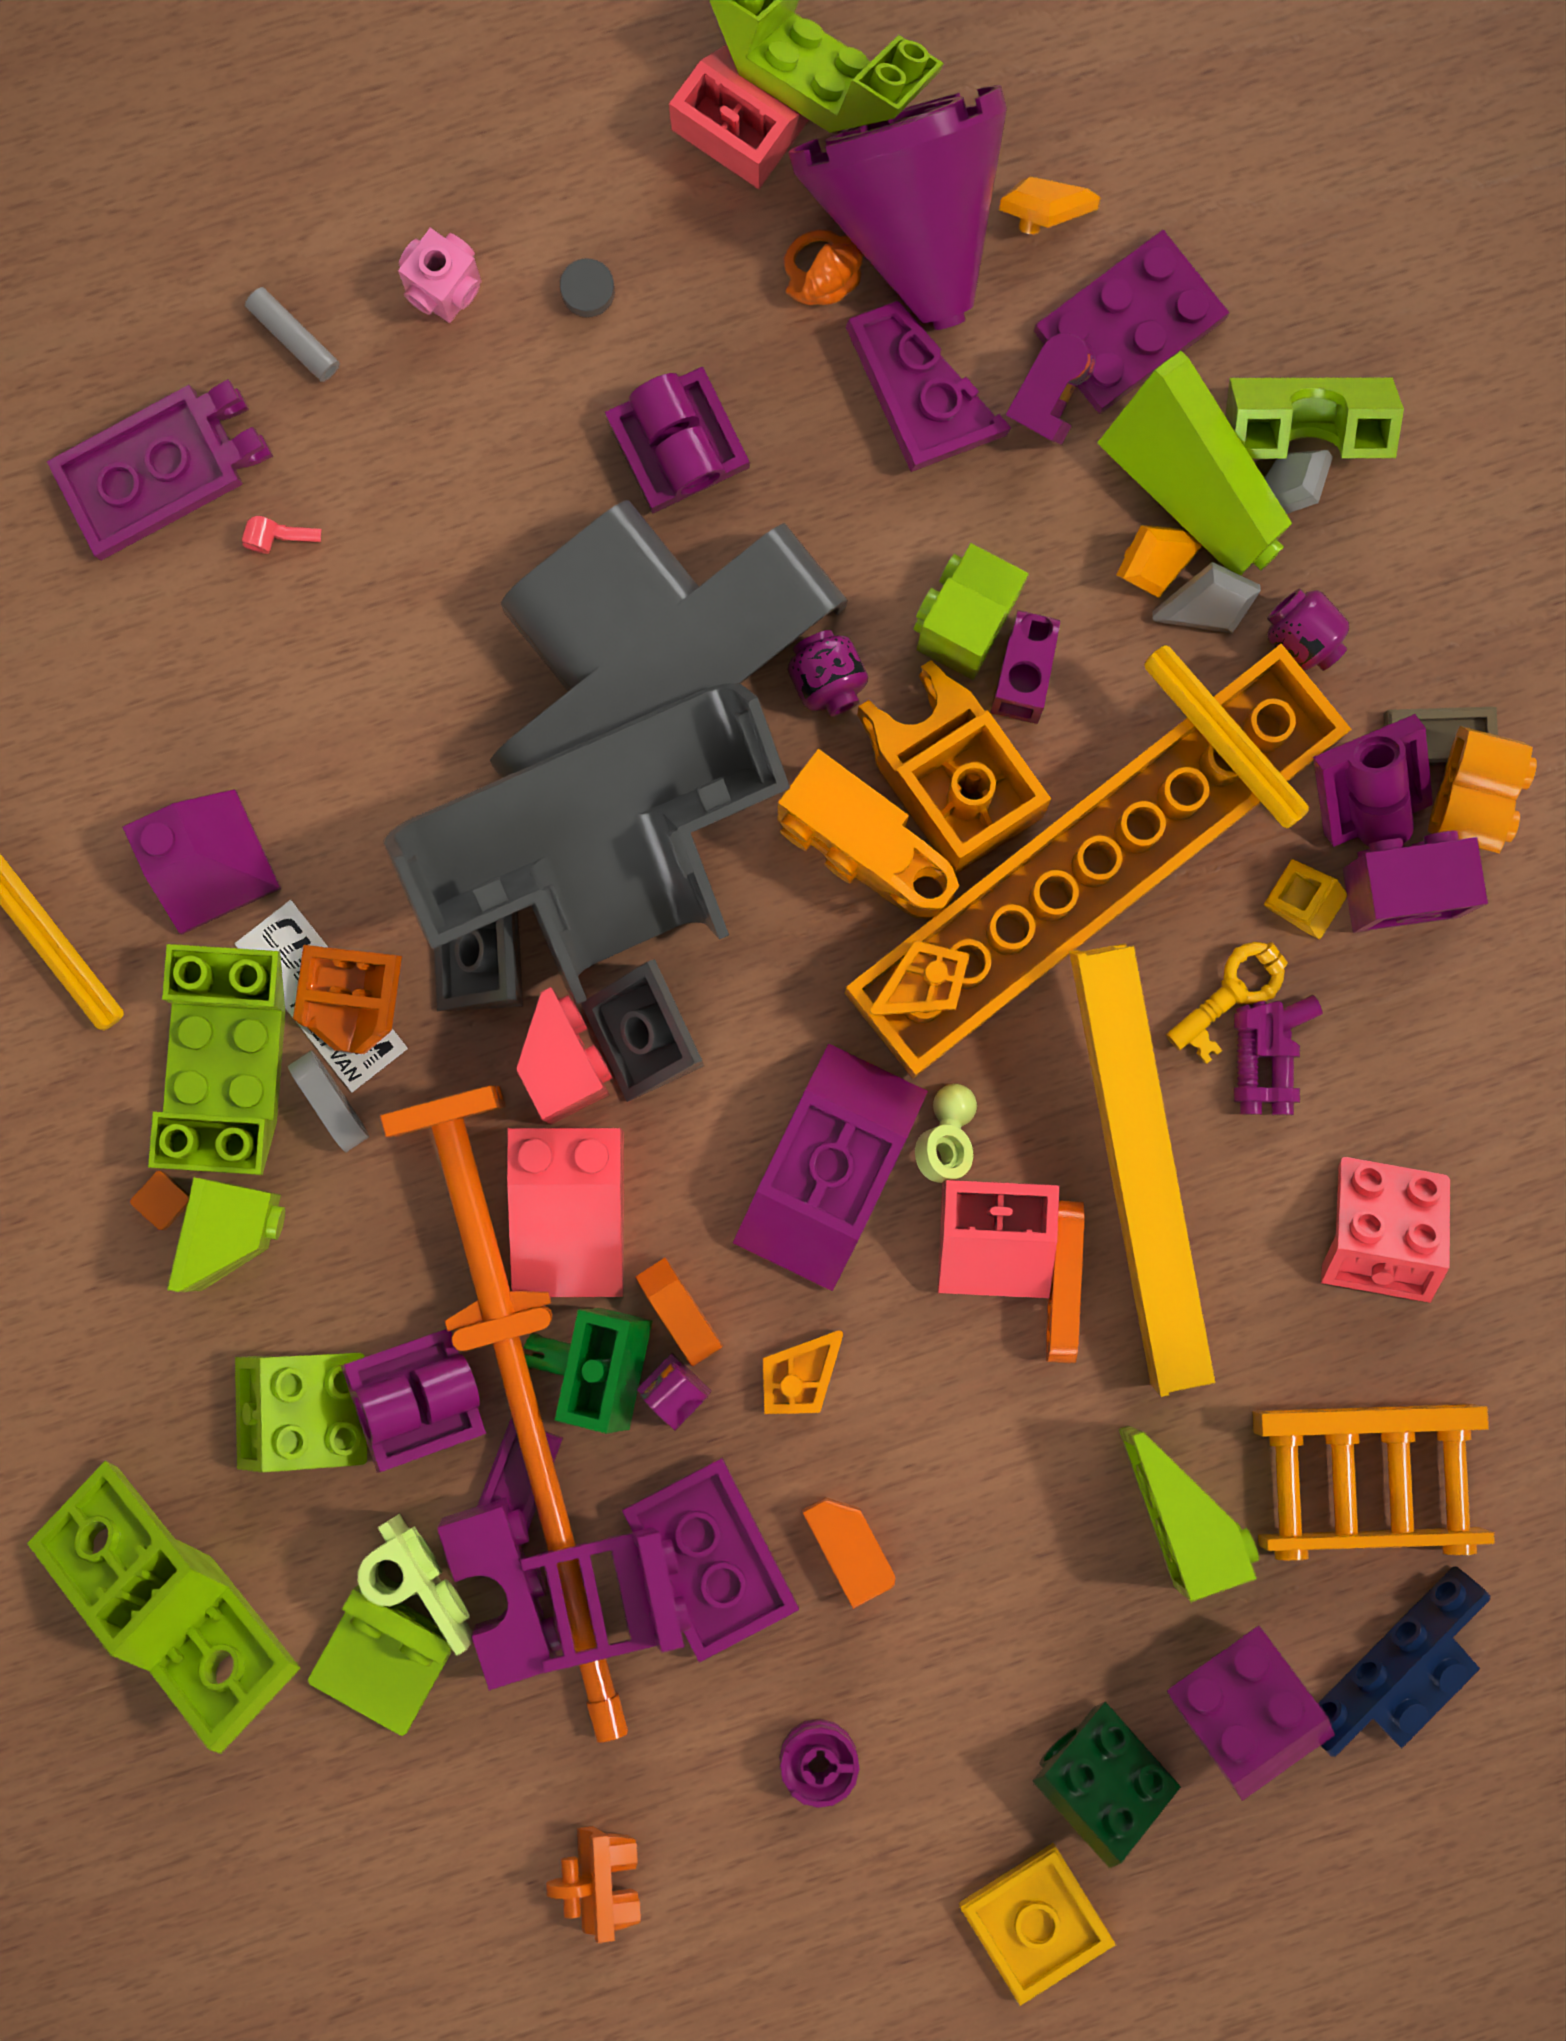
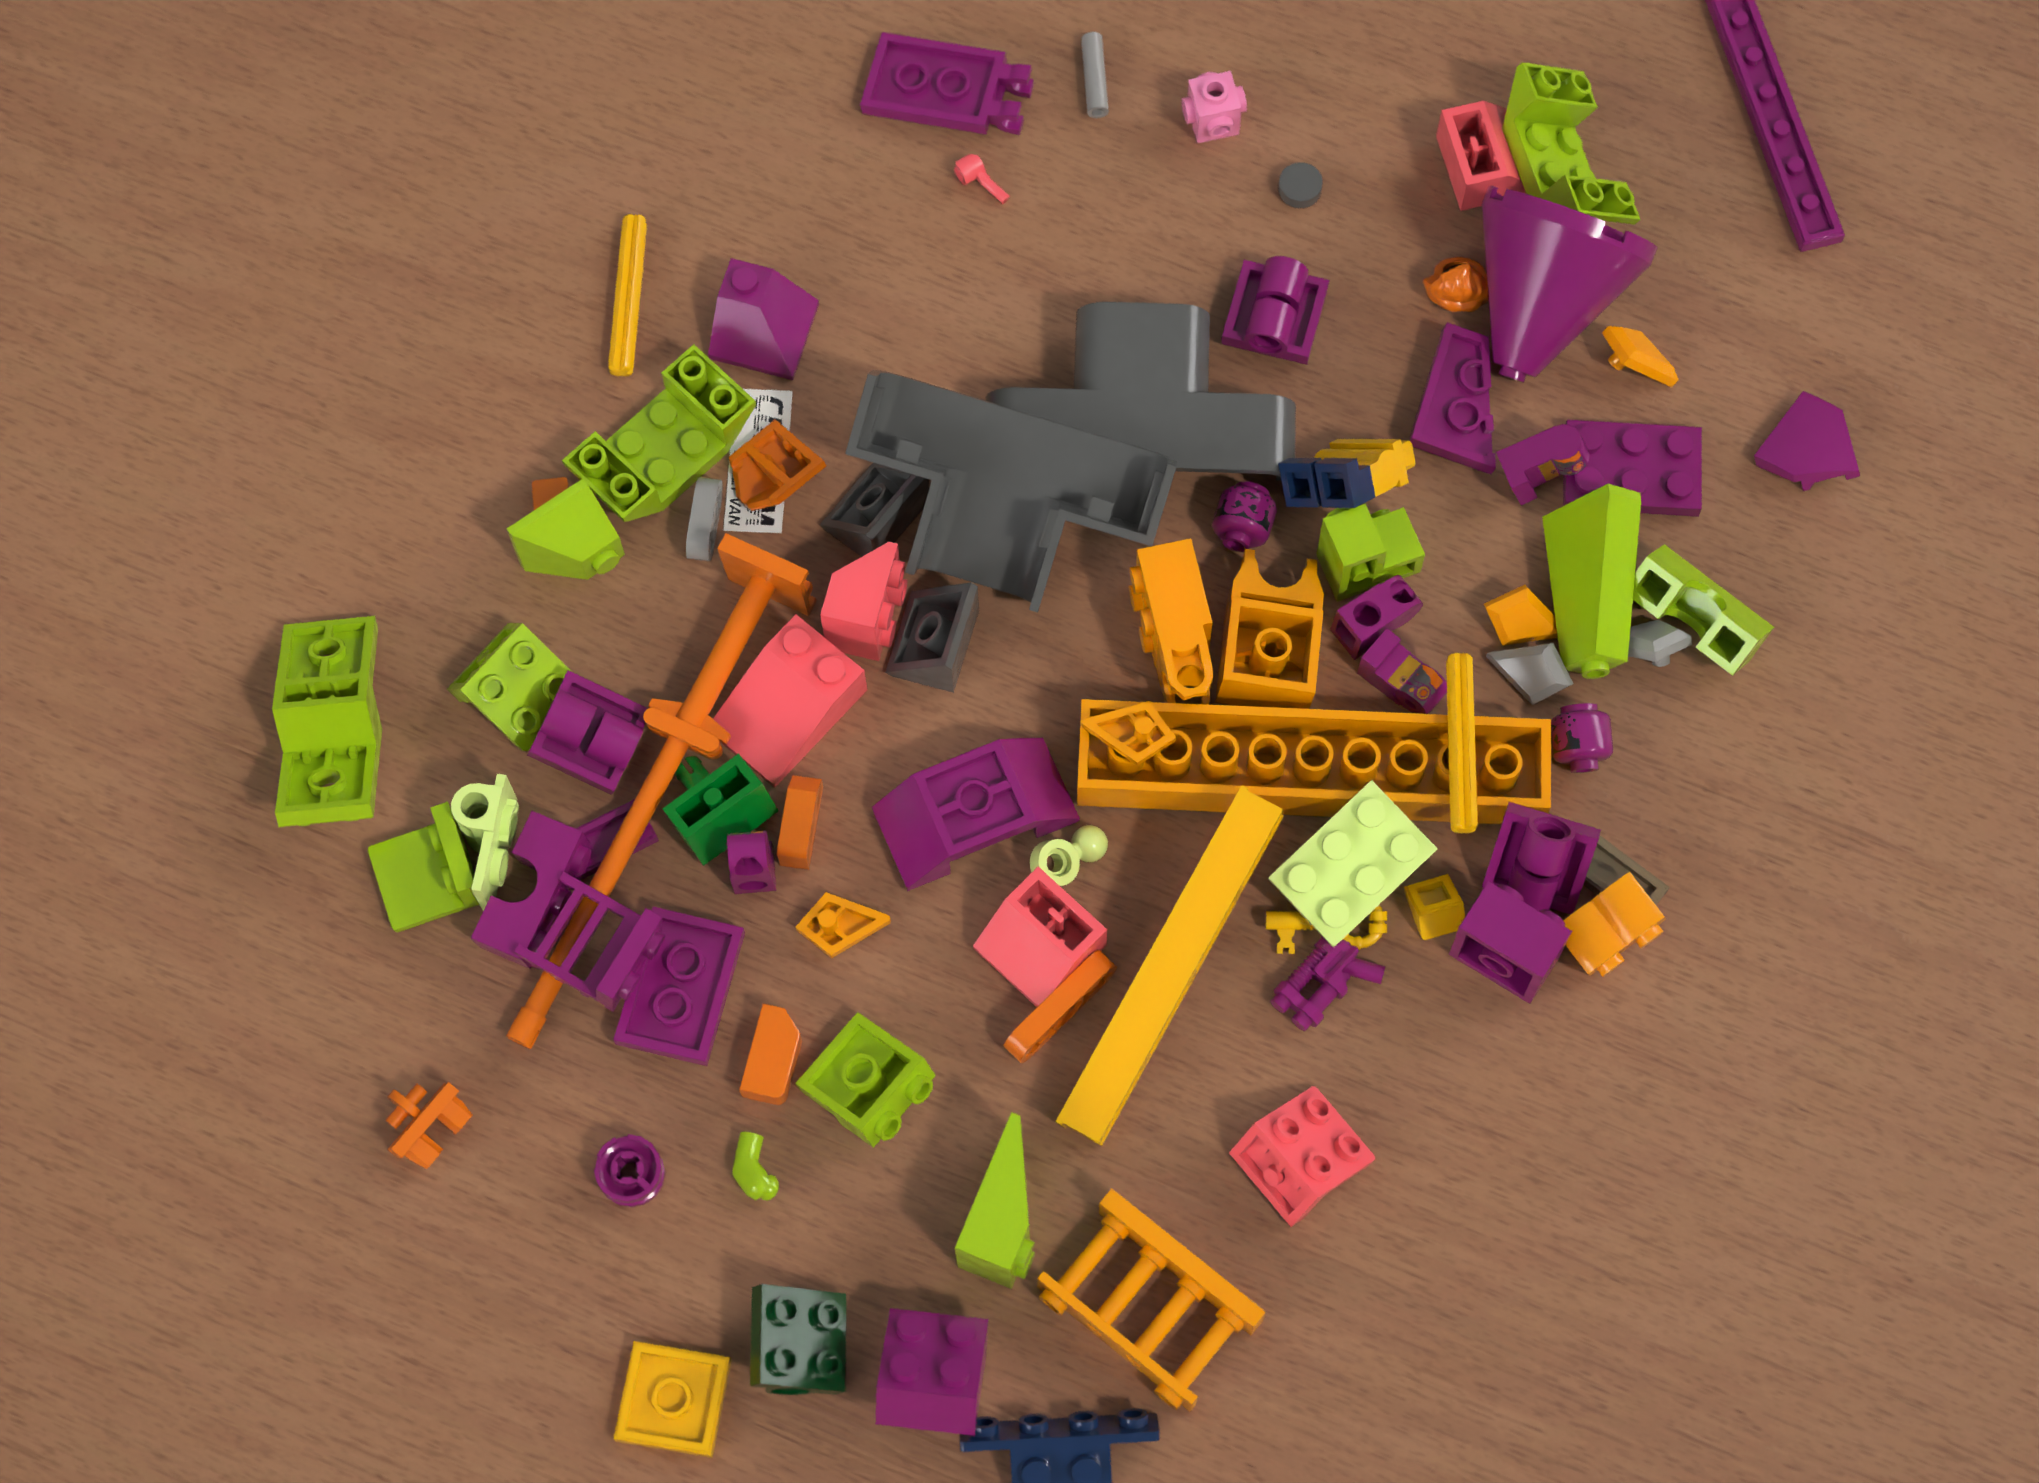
camera: 45 degrees right, 15 degrees down
none -> lime arm [732,1132,779,1201]
none -> lime plate [795,1012,936,1148]
none -> yellowish green plate [1267,780,1437,947]
none -> hips [1278,439,1415,508]
none -> magenta leg [1357,628,1447,714]
none -> magenta slope [1754,391,1860,491]

